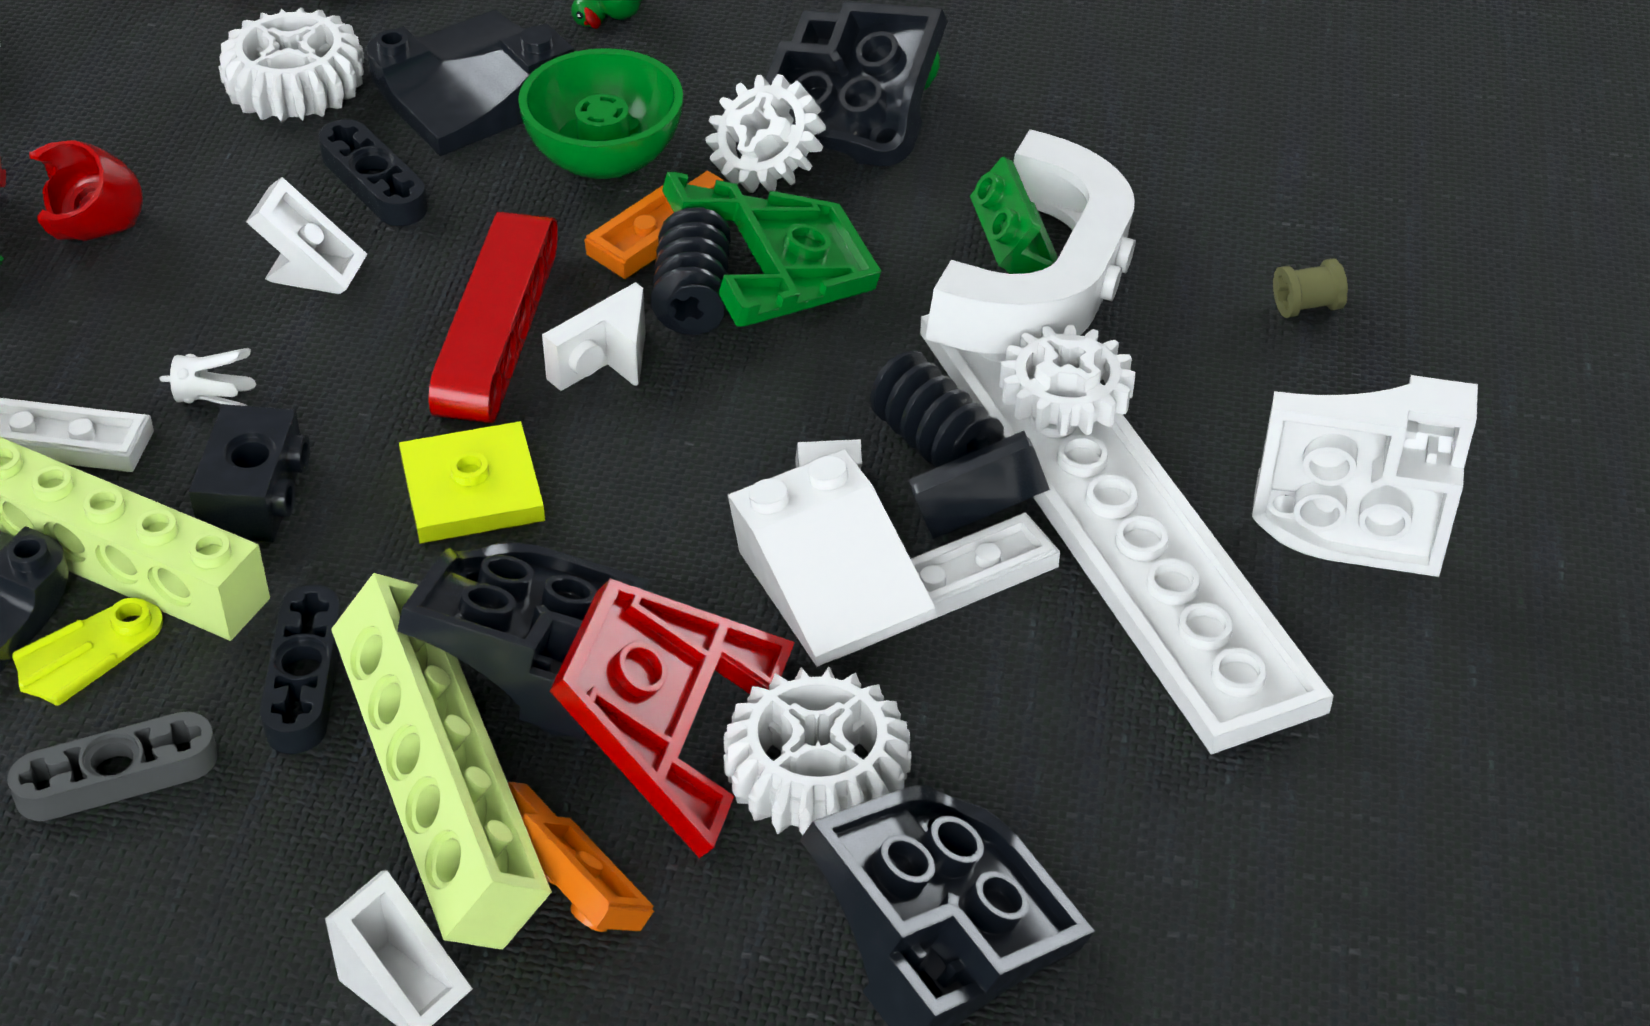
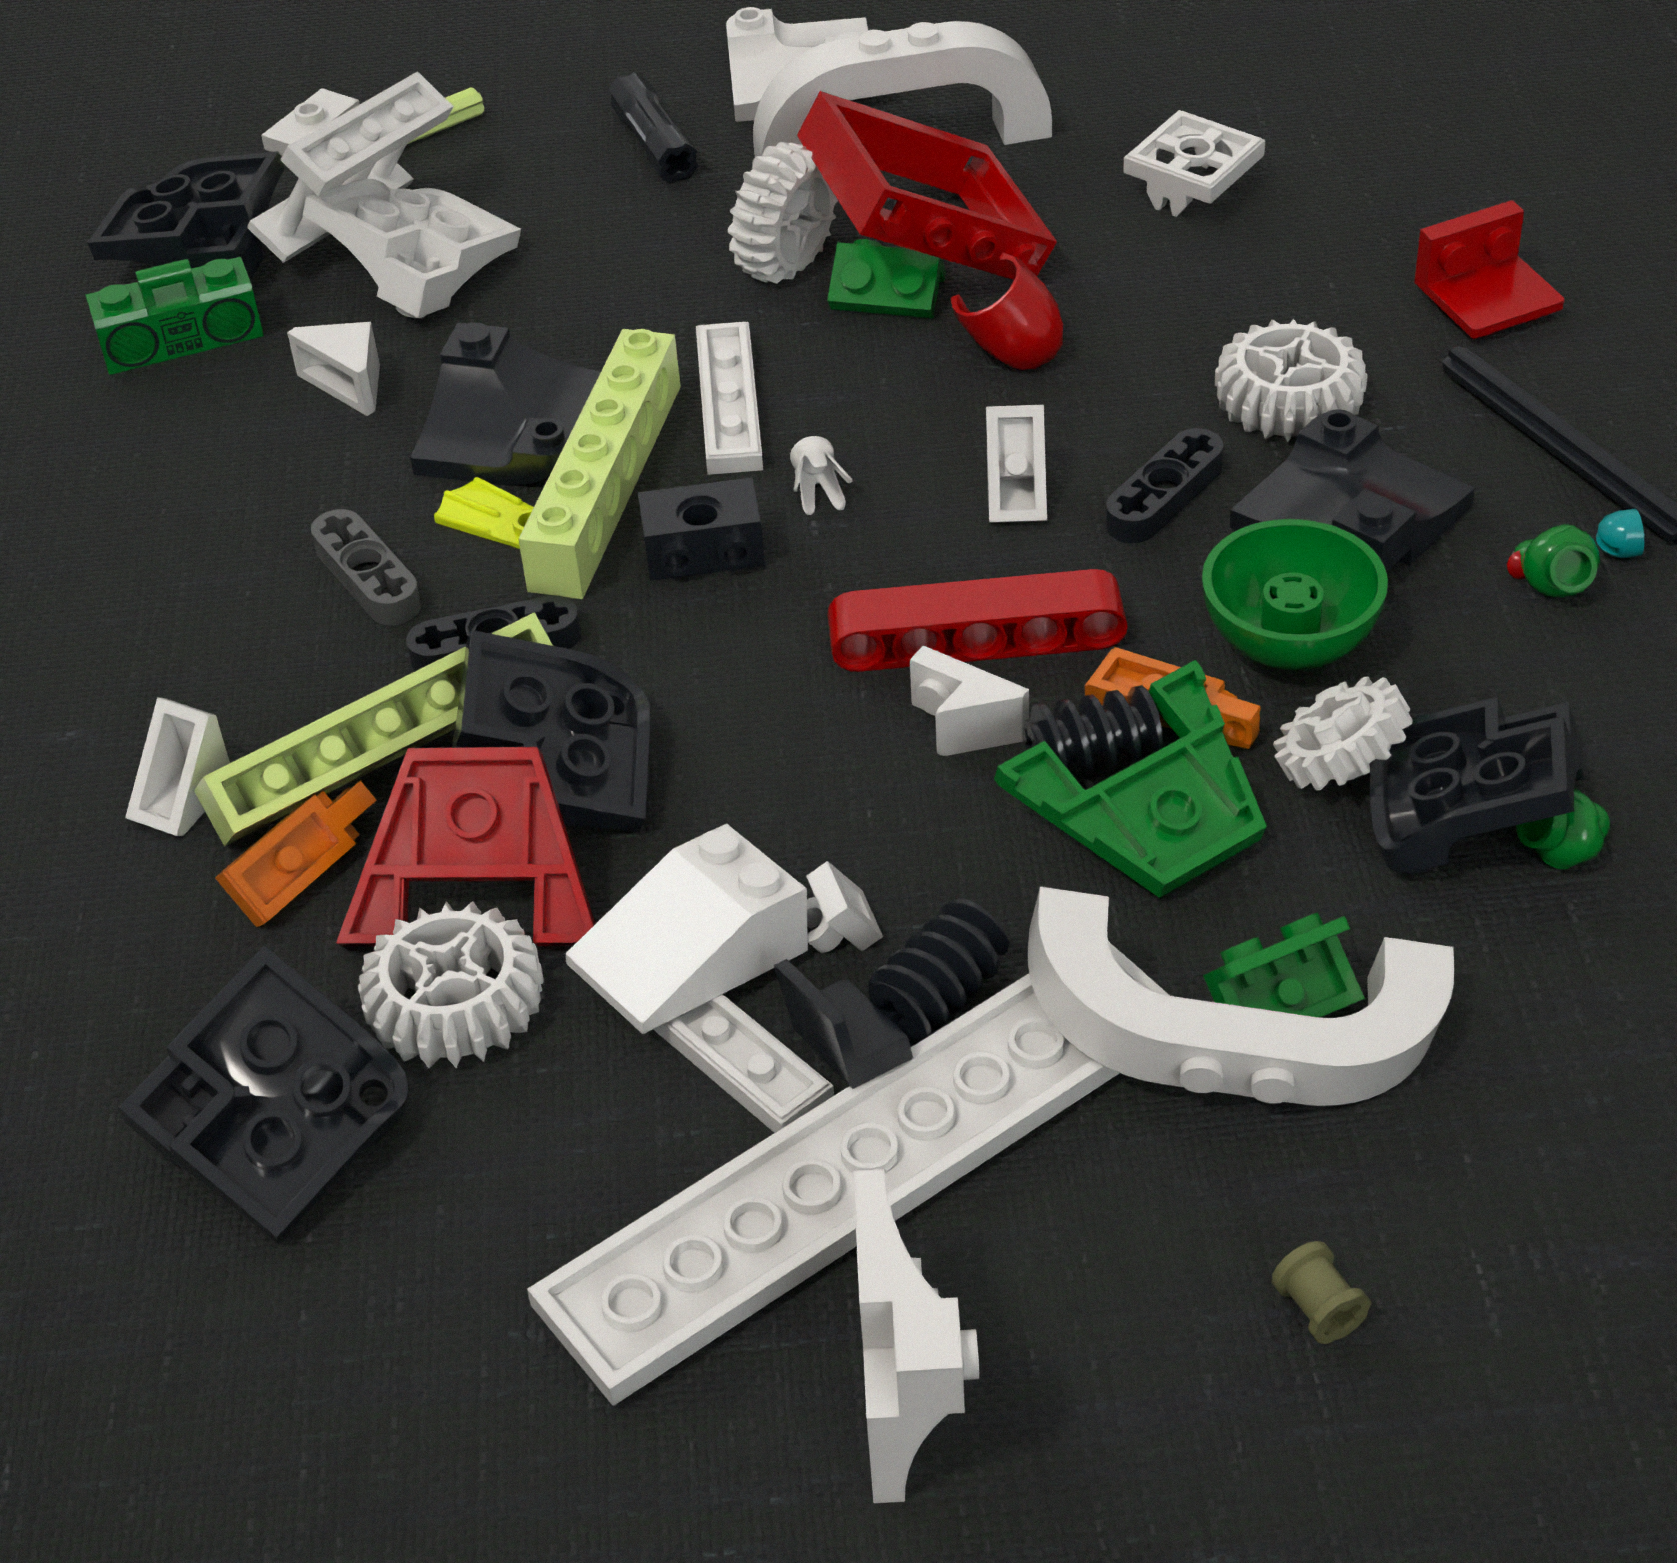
camera: 80 degrees right, 0 degrees up
neon yellow plate [399,421,545,544] -> none
white gear [999,325,1135,436] -> none

